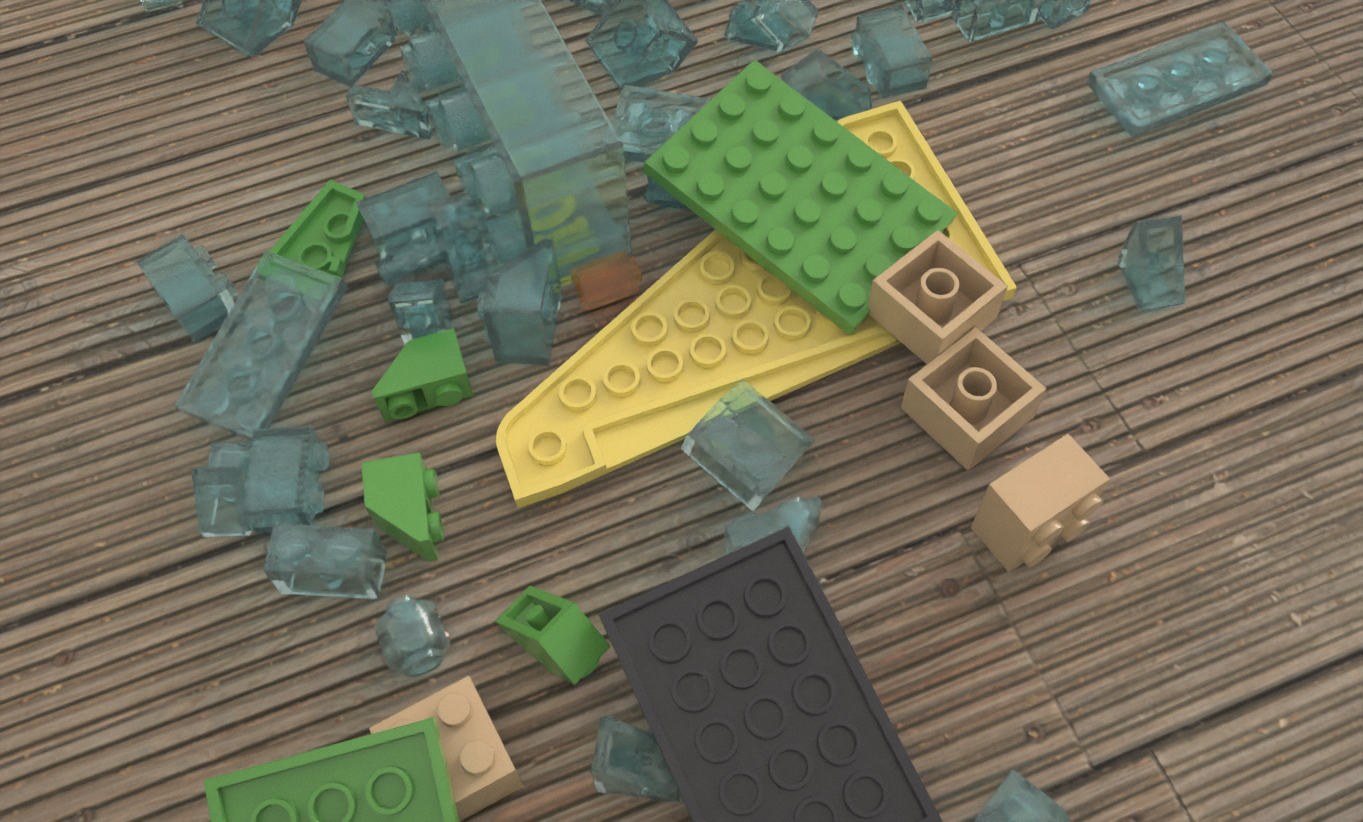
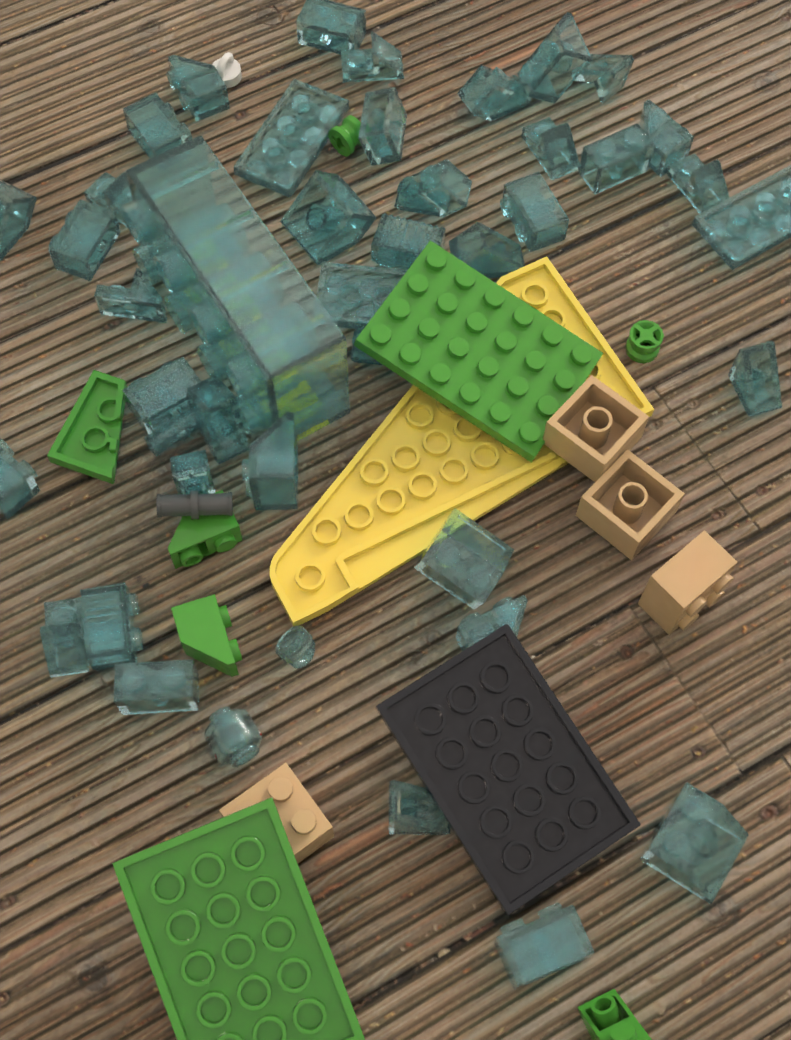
camera: 10 degrees left, 5 degrees up
clear light blue plate [175,251,348,444] -> none
bright green slope [495,586,611,685] -> none
clear orange brick [569,250,642,310] -> none
none -> dark grey pin [156,490,233,520]
none -> clear light blue tile [275,626,315,669]
none -> clear light blue brick [371,213,446,270]
none -> bright green wheel [625,320,664,363]
none -> clear light blue slope [667,153,731,218]

